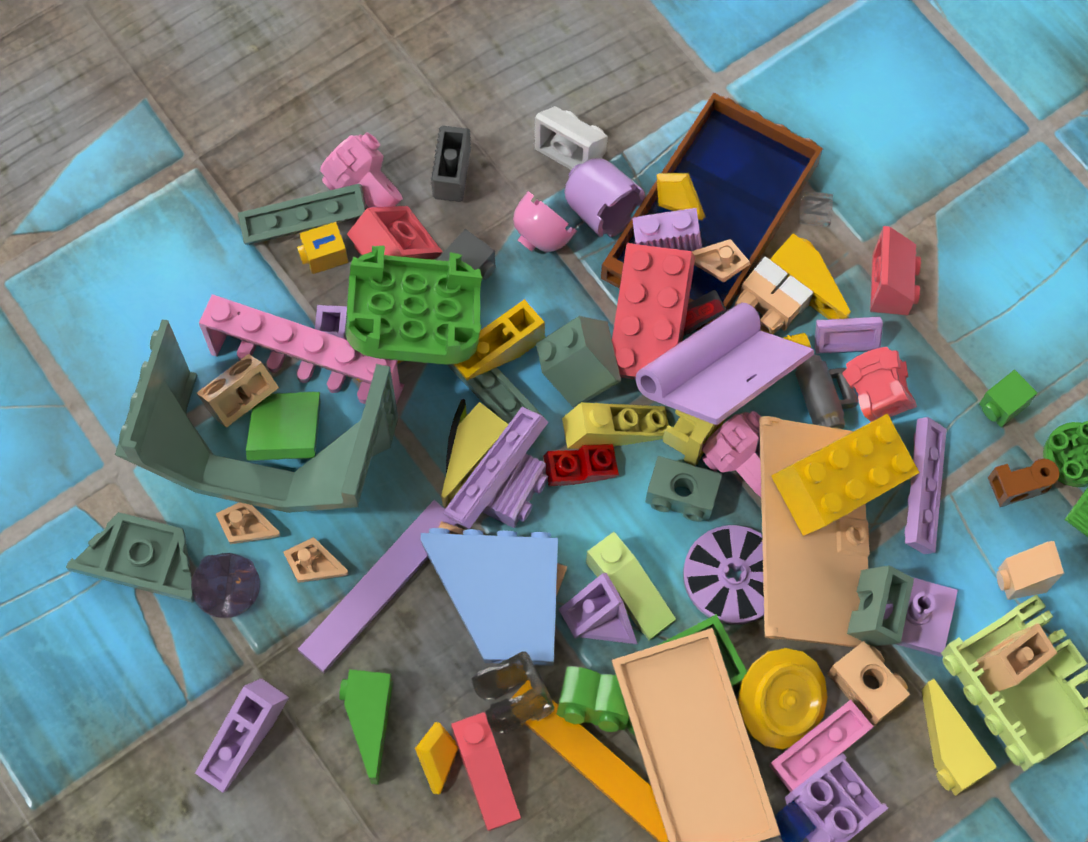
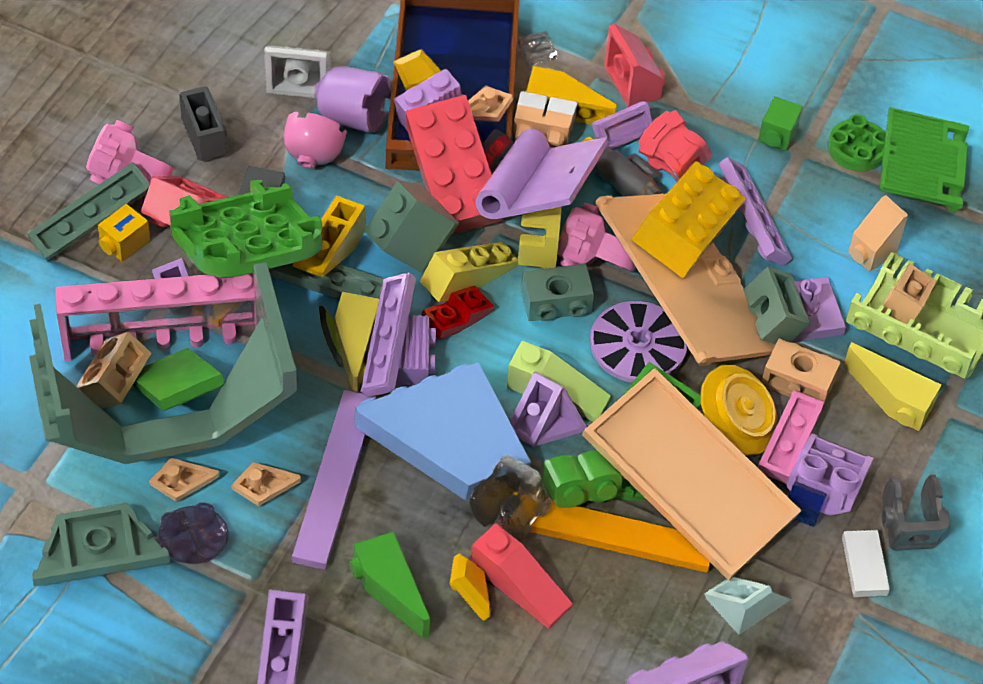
camera: 30 degrees left, 15 degrees down
dark orange leg [988,458,1060,507] -> none

